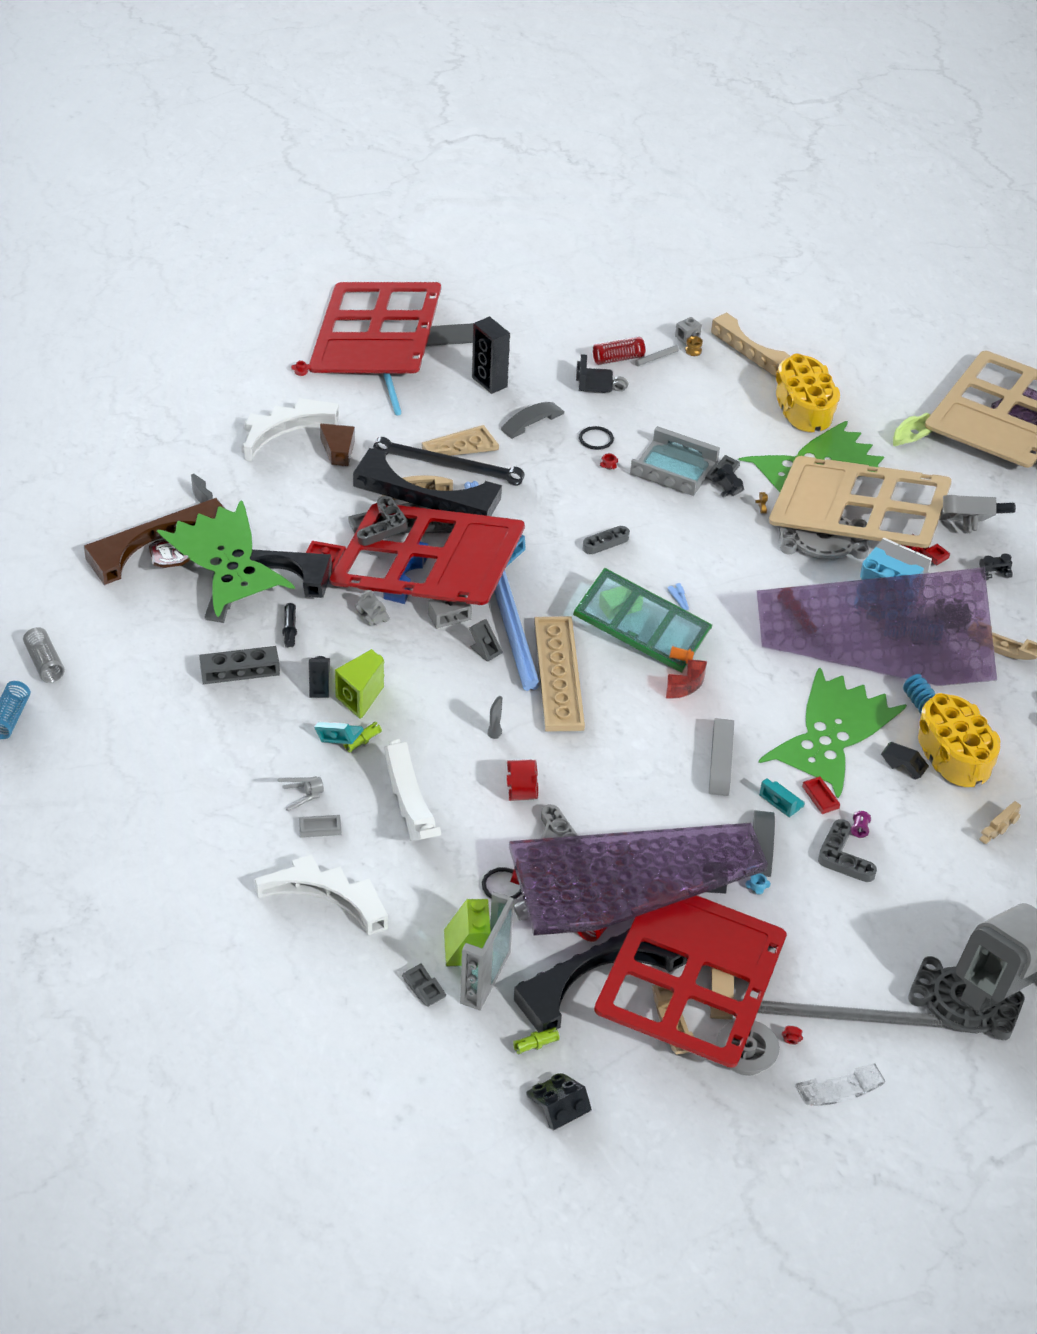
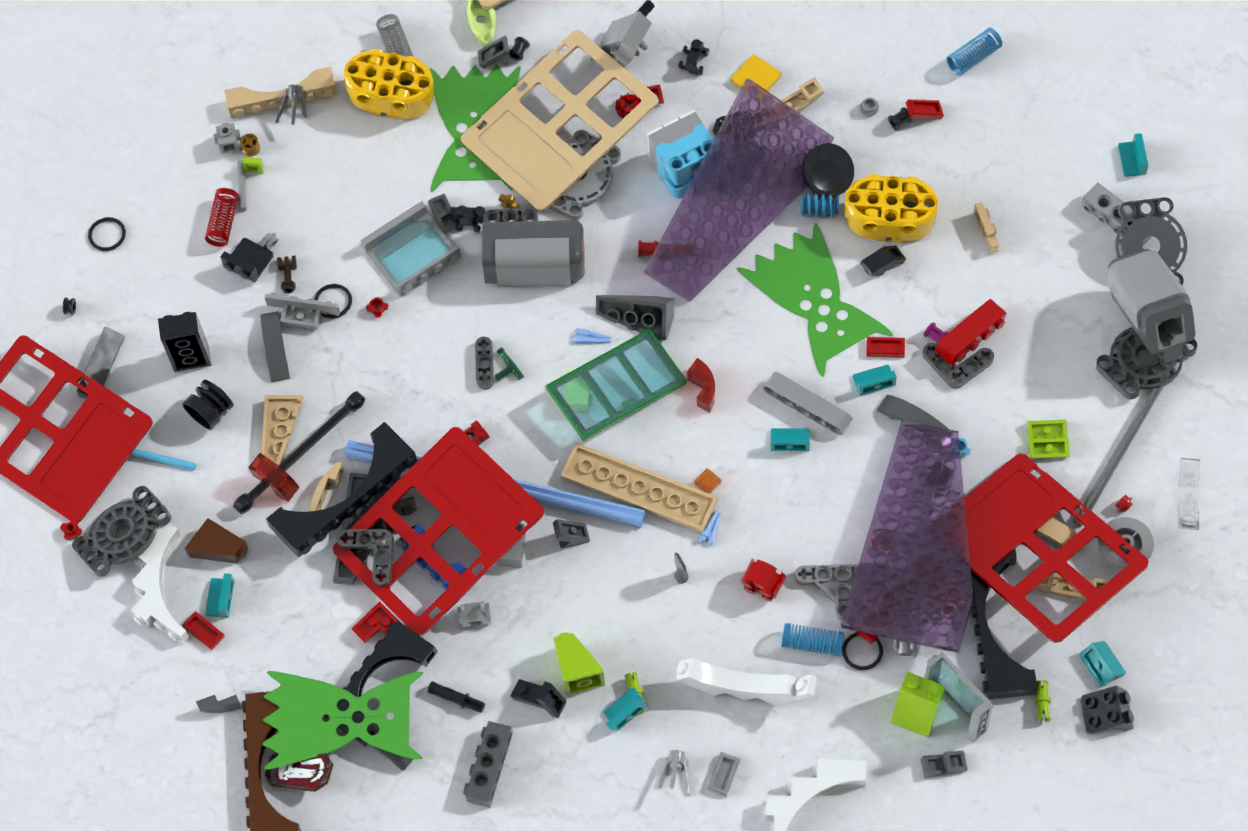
camera: 55 degrees left, 20 degrees up
orange pin [669,646,694,664] -> none
none -> black bush [62,298,76,315]
none -> dark grey piece [72,486,172,577]
none -> black piece [88,217,126,251]
none -> black wheel [182,379,234,430]
none -> red tile [182,611,225,651]
none -> teal panel [205,573,235,618]
none -> lime tile [242,157,264,173]
none -> clear red brick [248,453,300,502]
none -> light grey bracket [264,293,340,330]
none -> dark grey plant [275,85,307,125]
none -> dark brown hinge [277,255,297,294]
none -> light grey piece [376,14,414,57]
none -> clear smoke slope [382,496,417,536]
none -> red piece [464,420,490,444]
none -> dark grey slope [477,35,509,69]
none -> piece [482,208,585,287]
none -> clear green piece [495,347,524,382]
none -> black bush [509,37,530,61]
none -> dark grey wedge [596,295,674,340]
none -> clear orange tile [694,468,722,494]
none -> light blue piece [699,511,721,546]
none -> yellow tile [731,54,782,101]
none -> teal panel [771,428,810,451]
none -> dark azure piece [781,623,844,657]
none -> black piece [802,143,854,198]
none -> red brick [935,298,1007,366]
none -> lime slope [1027,419,1070,459]
none -> teal panel [1079,641,1126,687]

